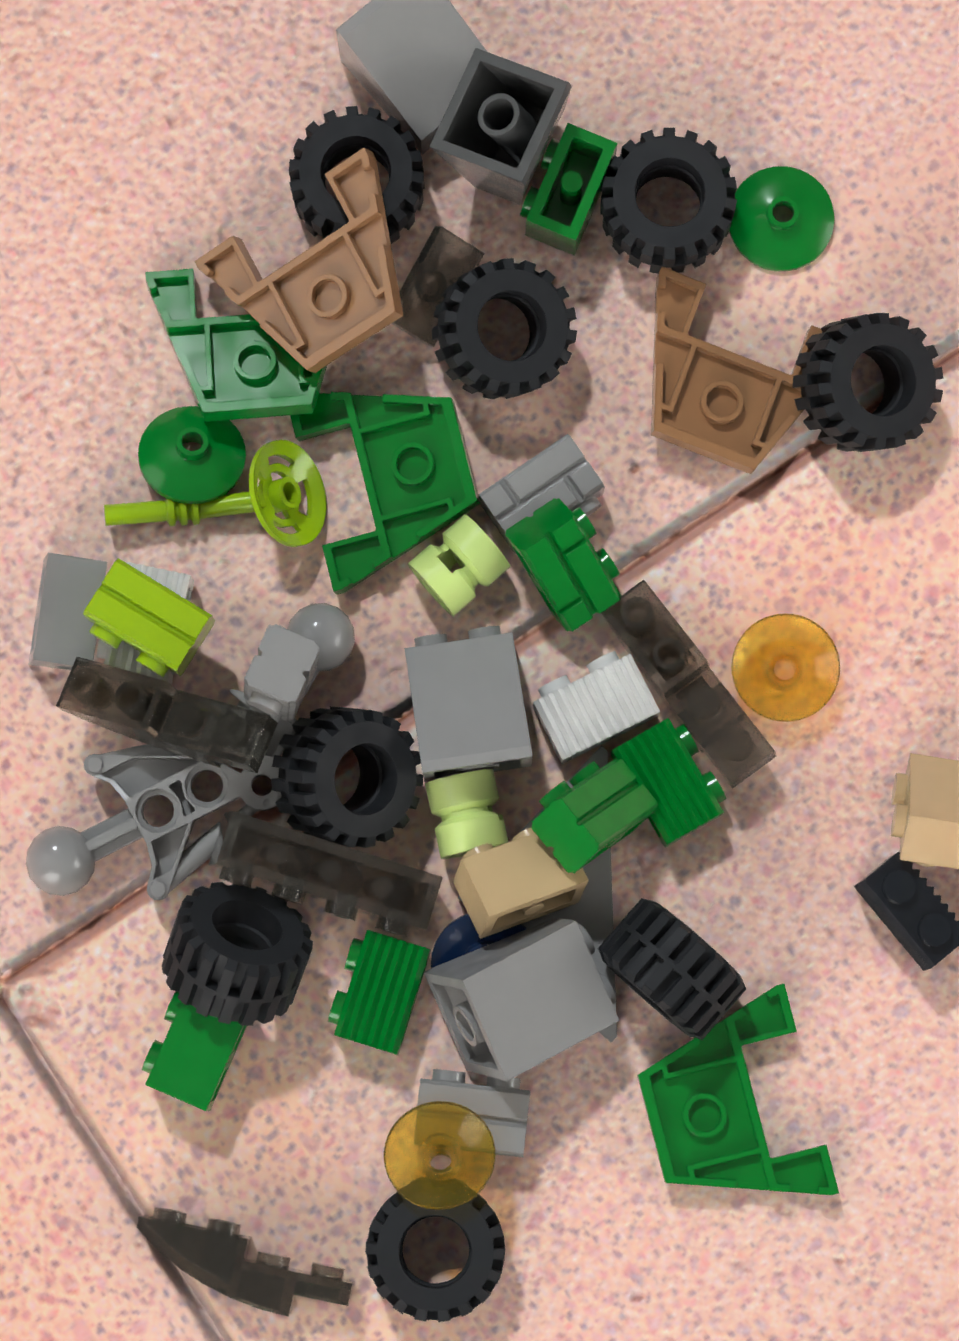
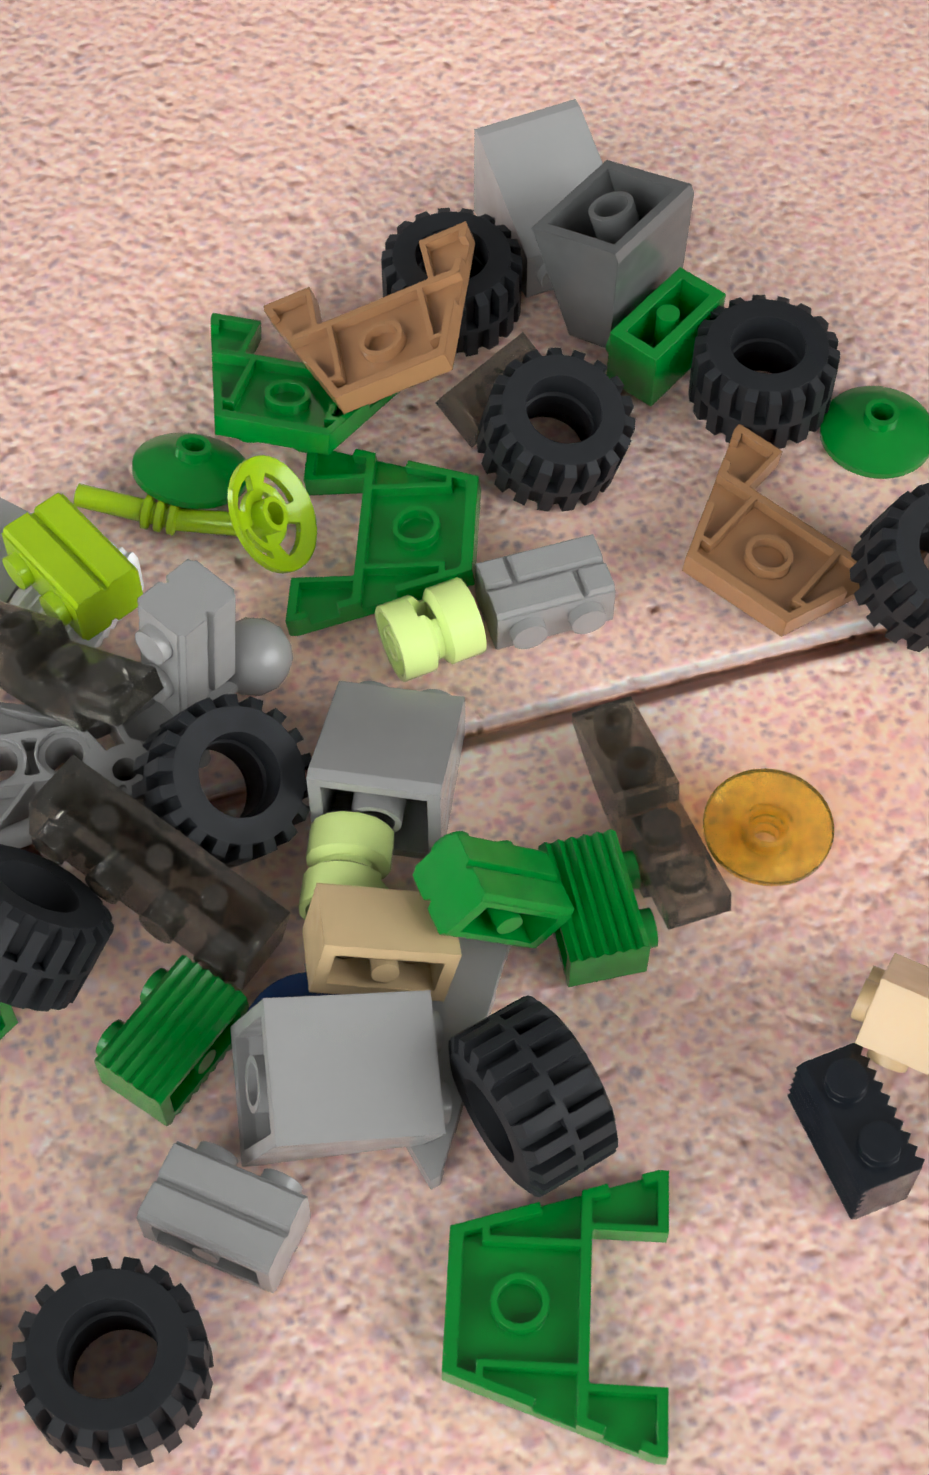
camera: 15 degrees right, 25 degrees down
clear yellow dish [384,1101,496,1210] -> none
green brick [505,498,621,632] -> none
white brick [533,651,660,764] -> none

